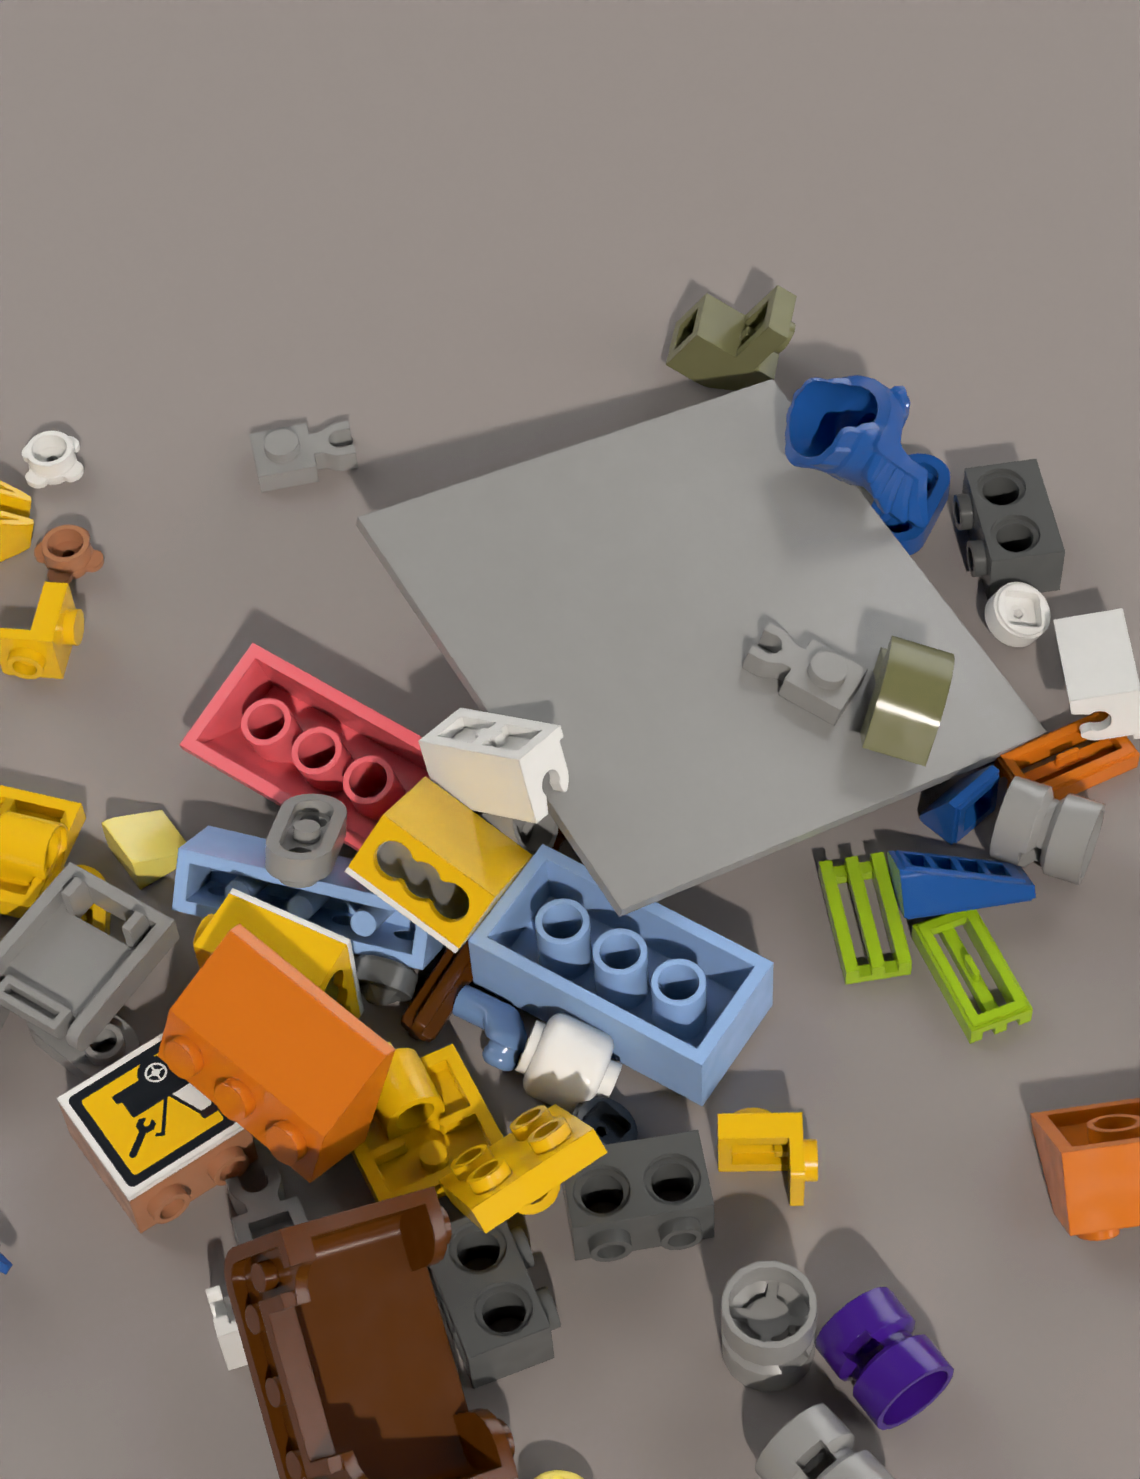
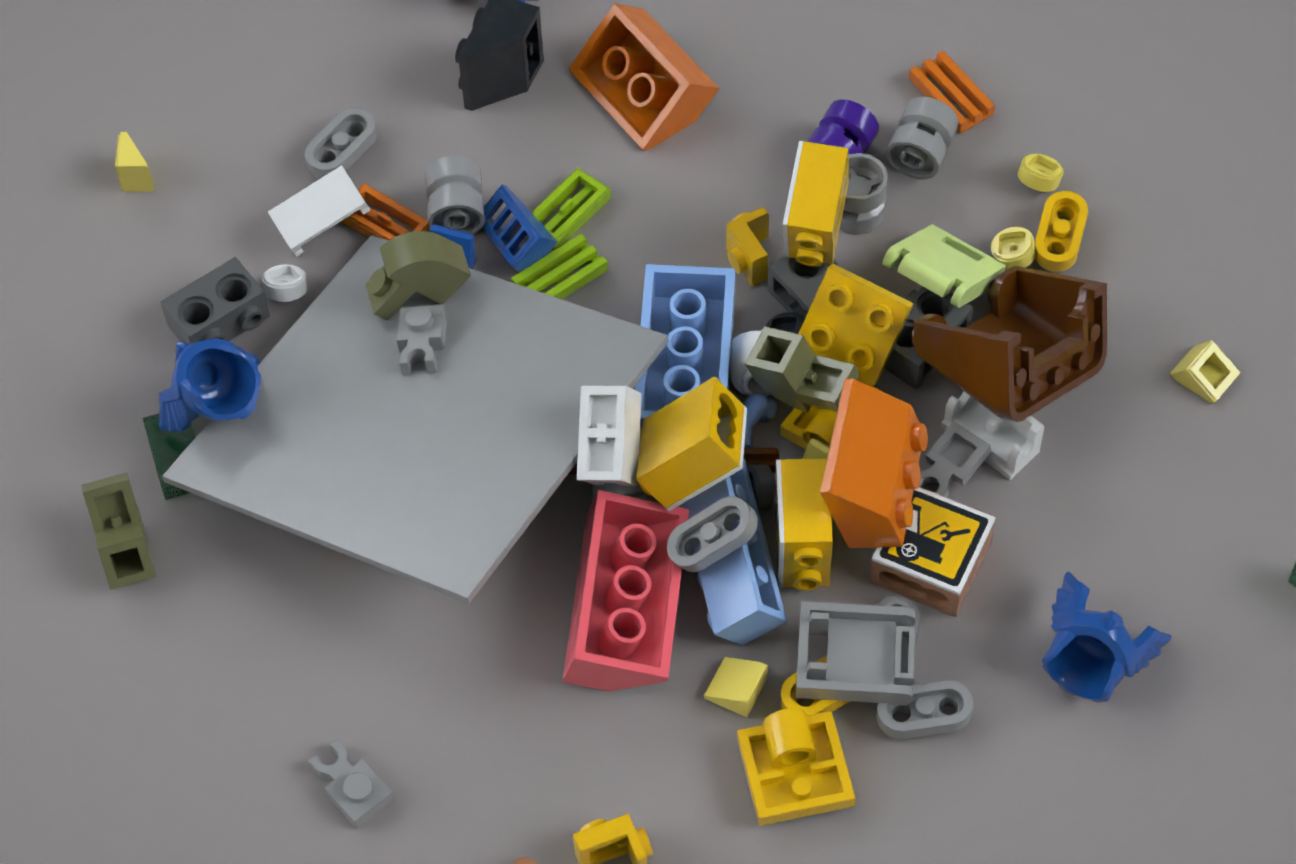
camera: 120 degrees left, 5 degrees up
none -> olive brick [745,326,860,412]
none -> yellow piece [782,141,849,266]
none -> yellowish green container [882,224,1007,308]

